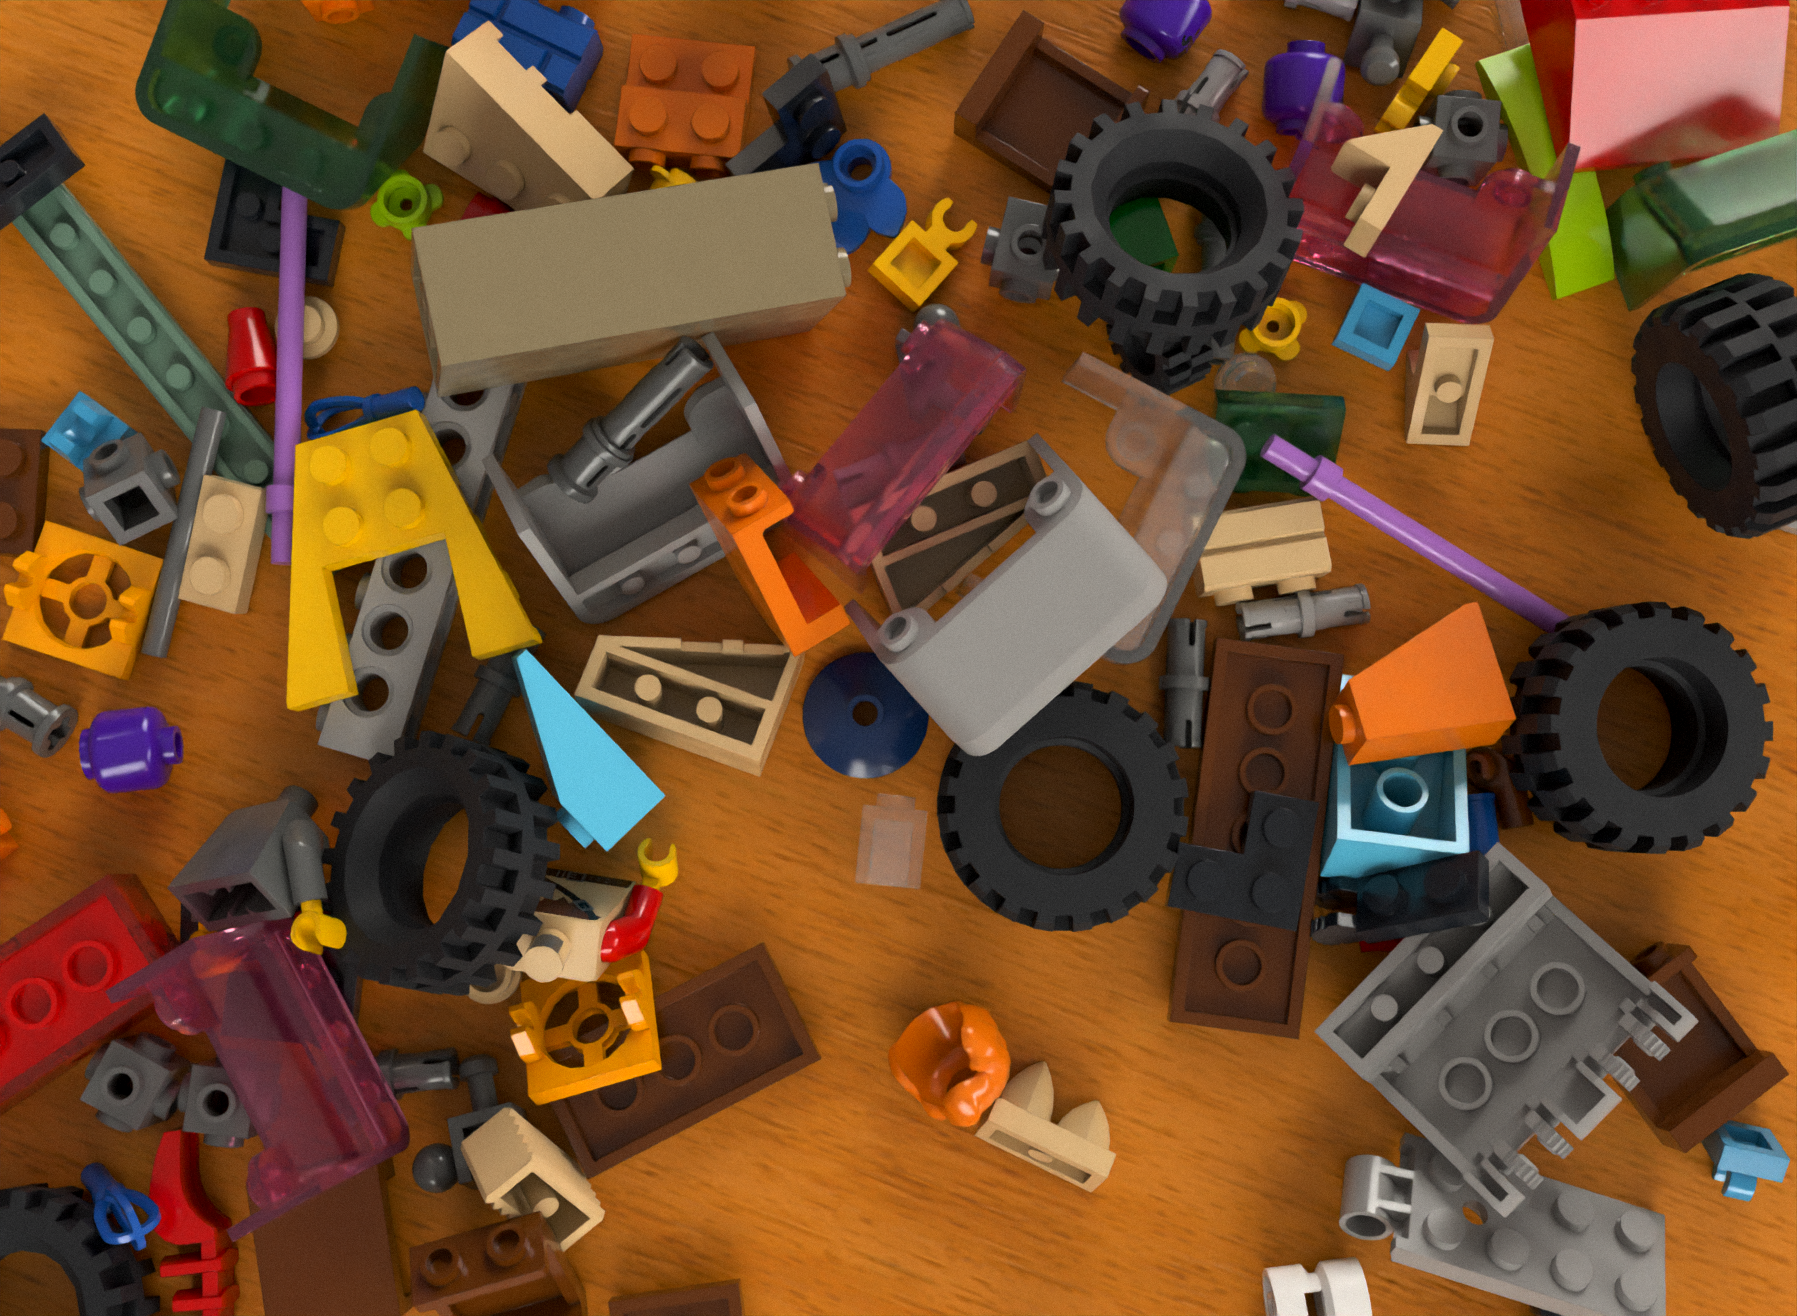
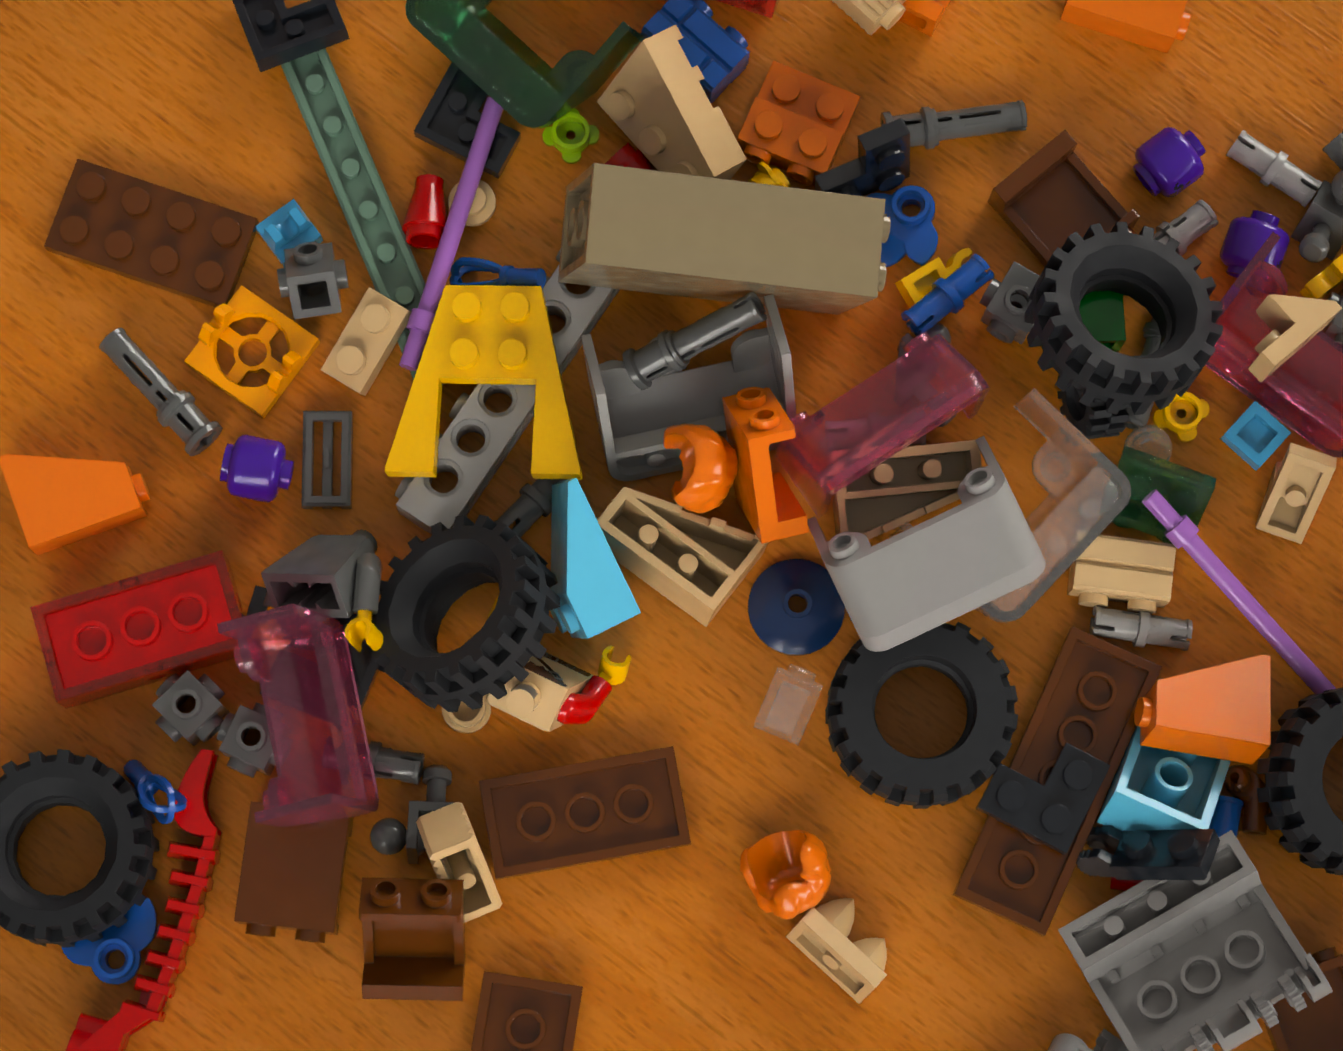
camera: 10 degrees right, 5 degrees down
dark grey bar [141,406,227,658] -> none
light orange piece [508,950,662,1106] -> none
dark grey pin [1159,618,1210,749] -> none
none -> dark grey tile [302,411,353,509]
none -> orange hair [663,423,738,513]
none -> blue pin [901,254,994,338]

